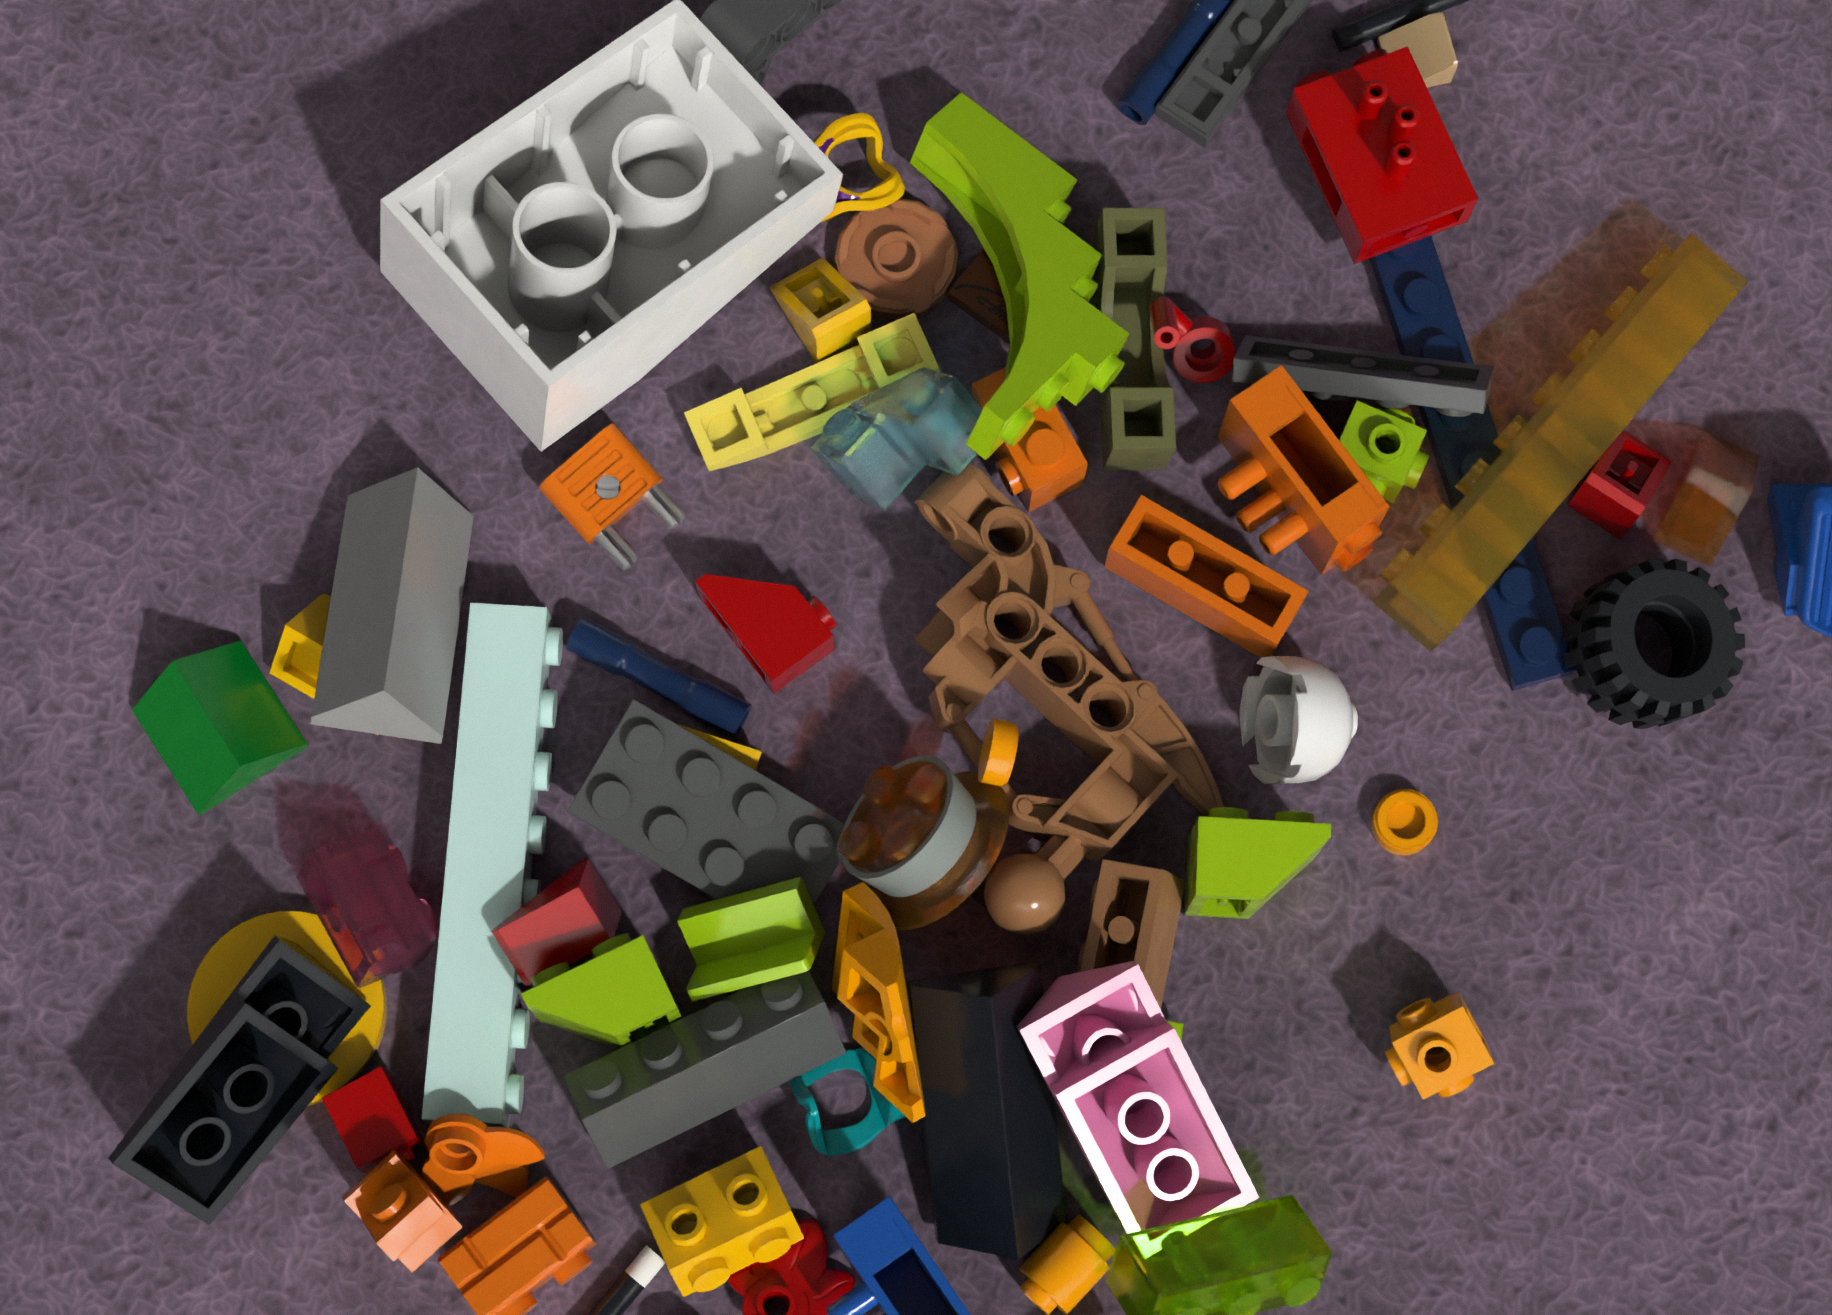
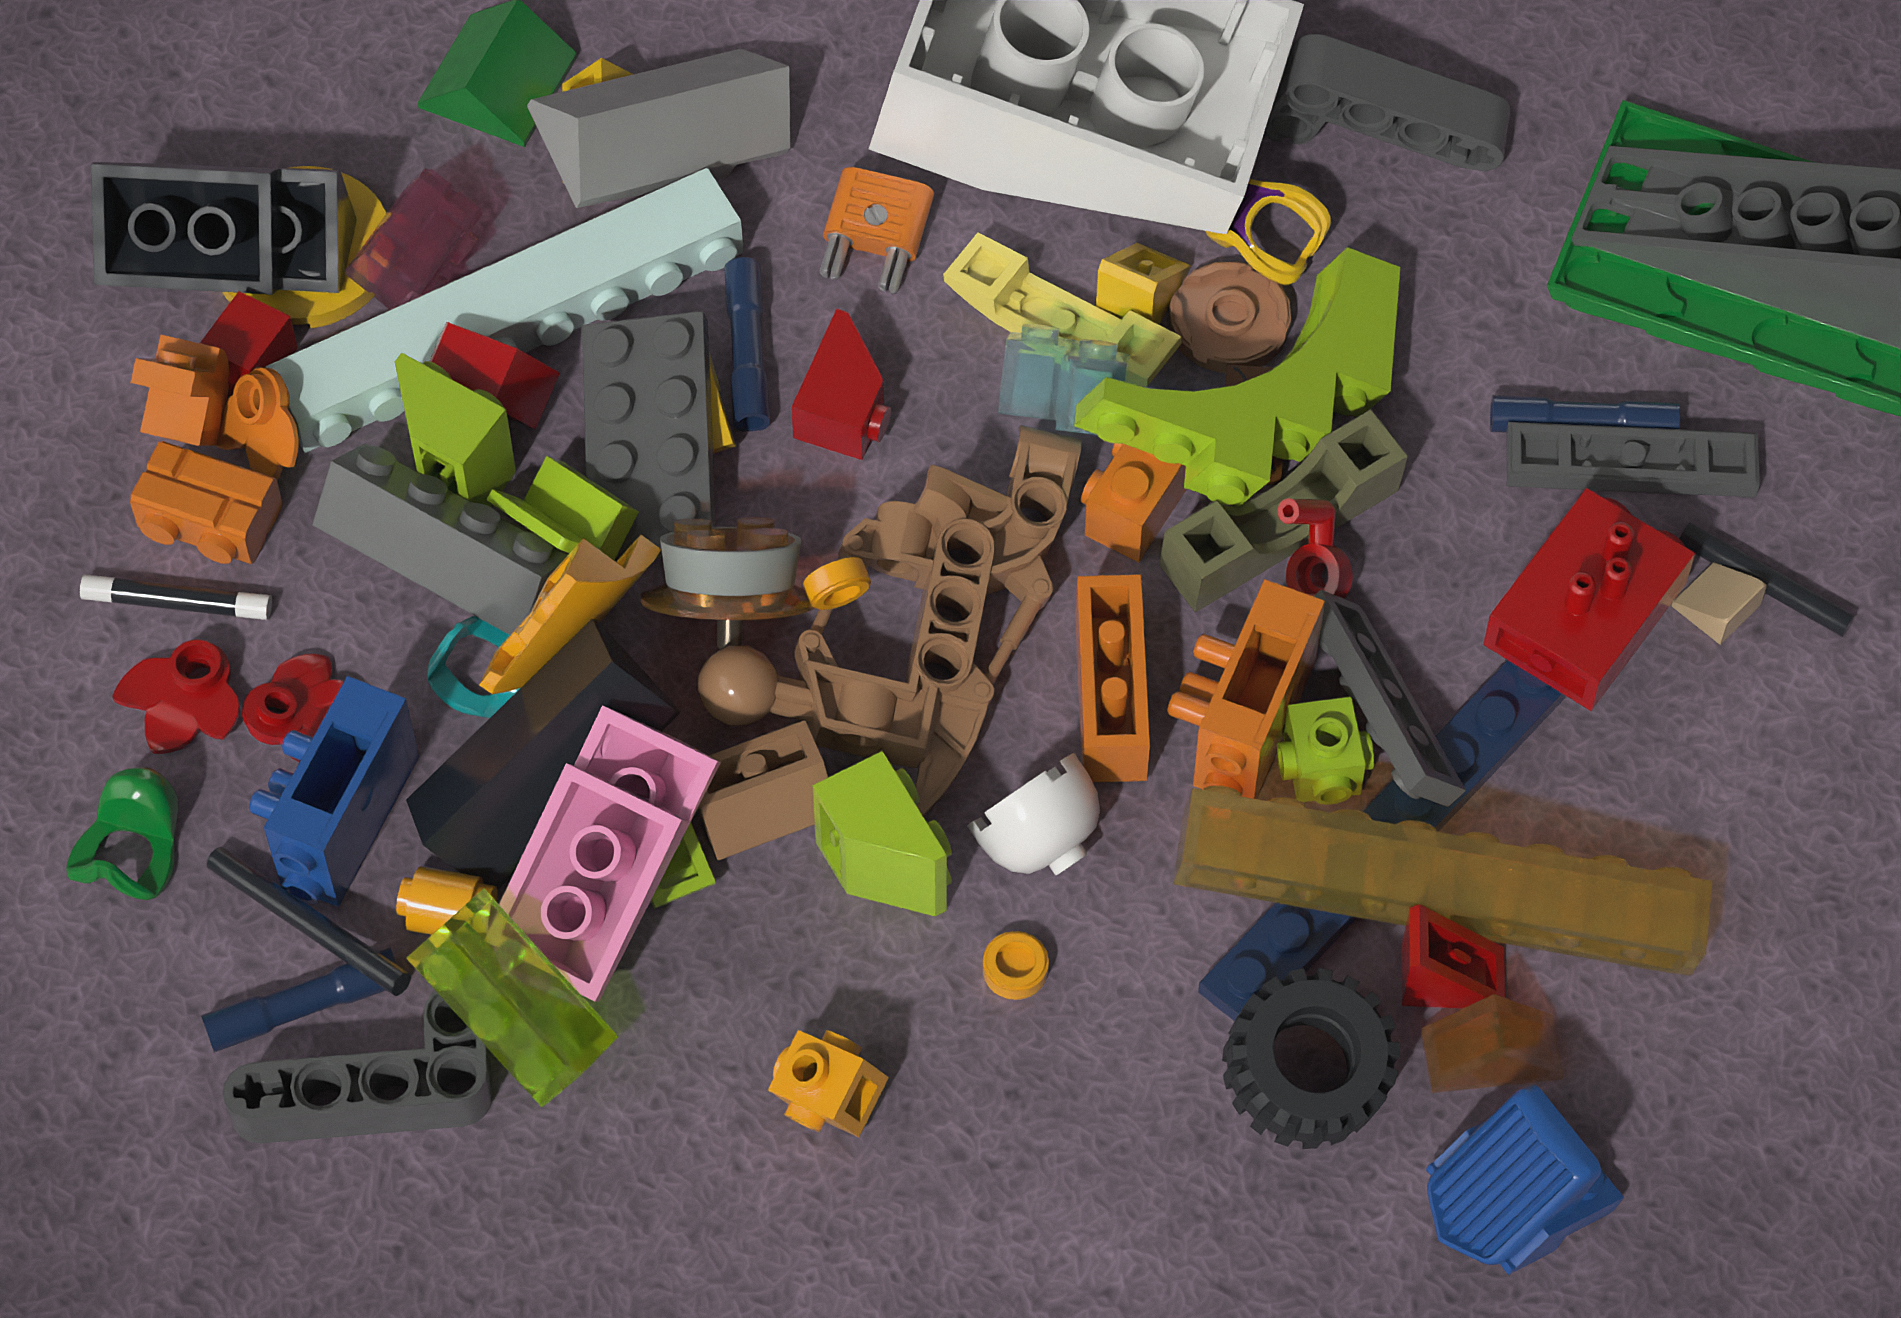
camera: 60 degrees right, 15 degrees down
yellow brick [640,1146,804,1297] -> none

